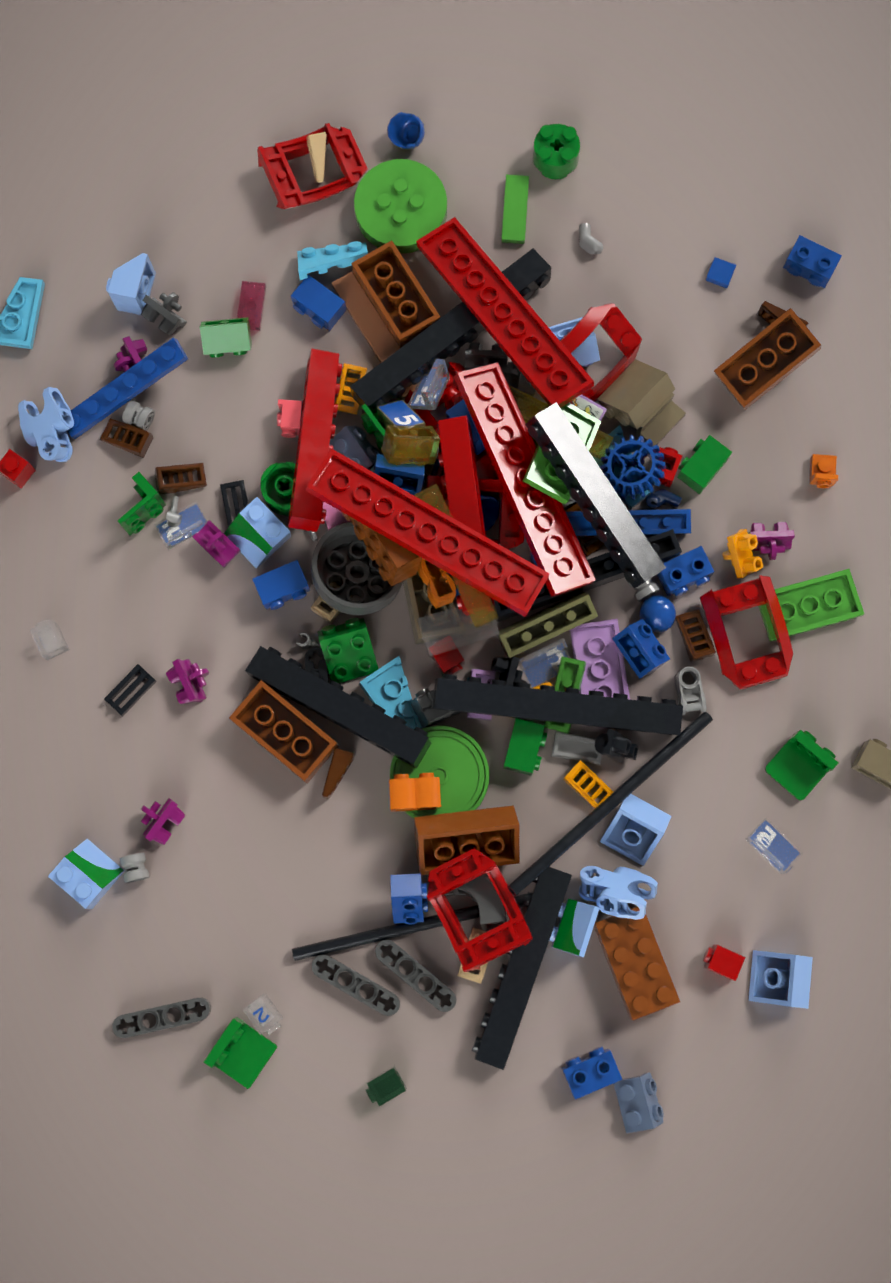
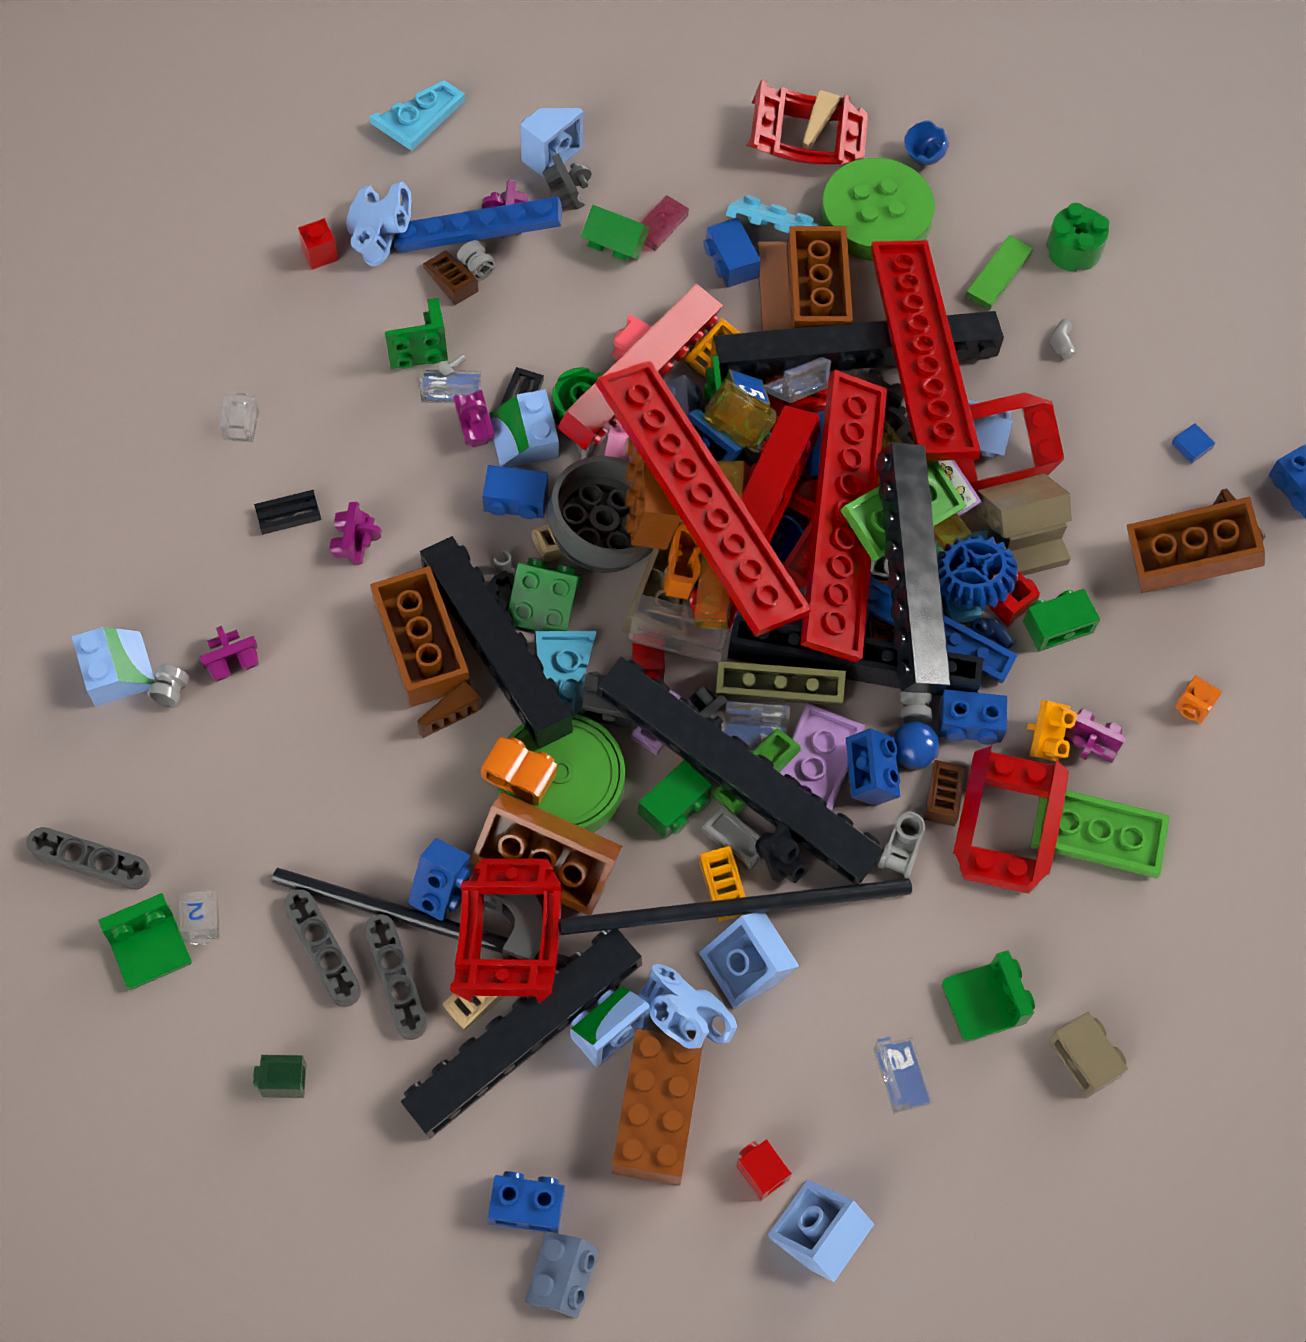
camera: 25 degrees right, 15 degrees down
reddish brown slope [155,463,207,495] -> none

